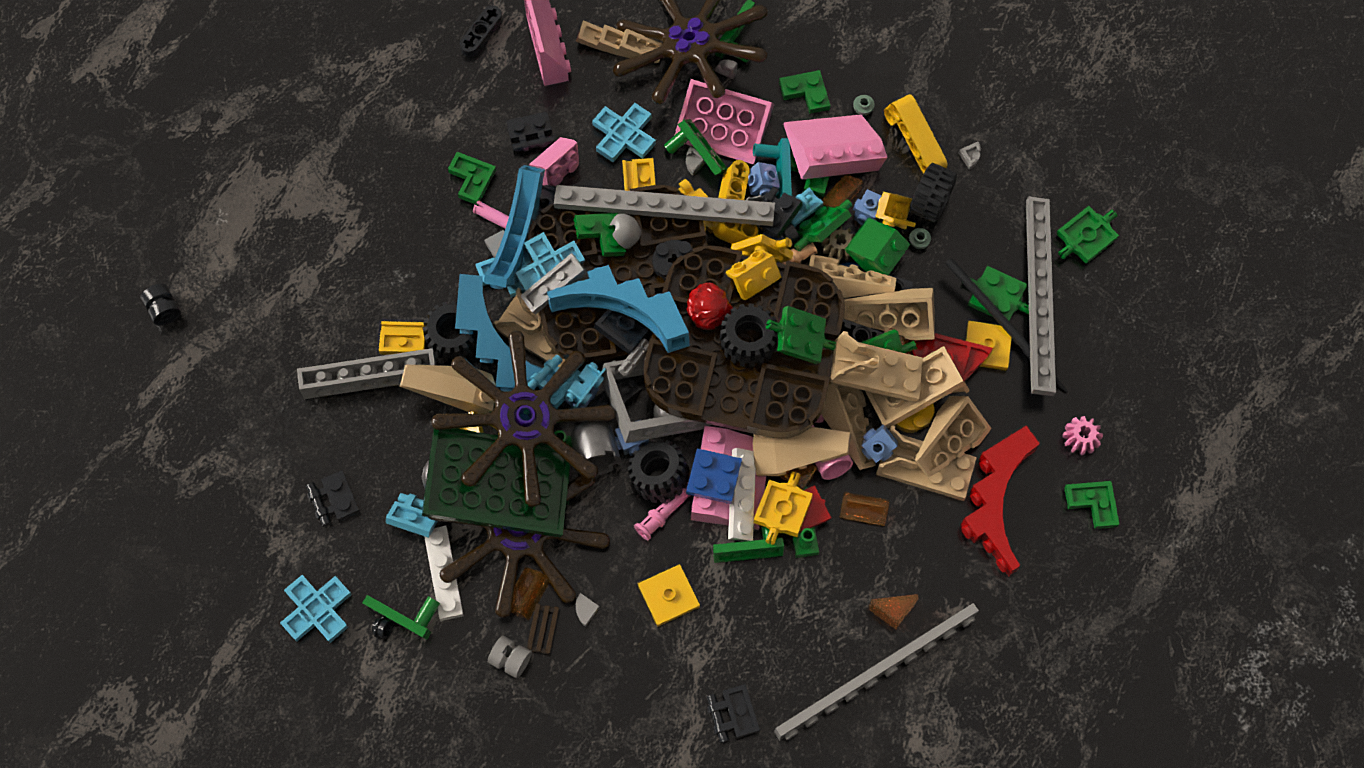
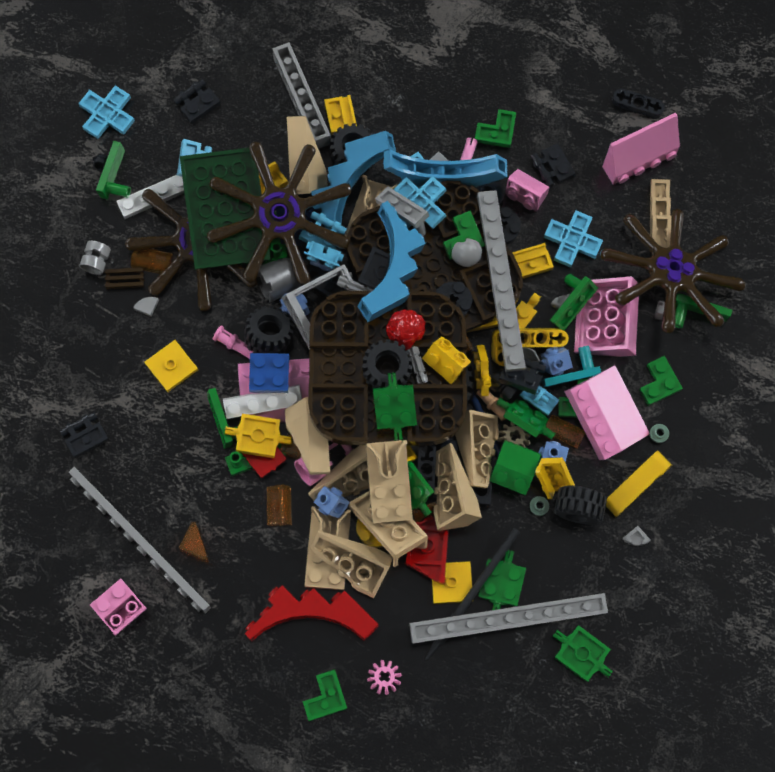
camera: 75 degrees right, 5 degrees up
none -> bright pink slope [90,579,147,636]
none -> light grey axle [409,346,428,384]

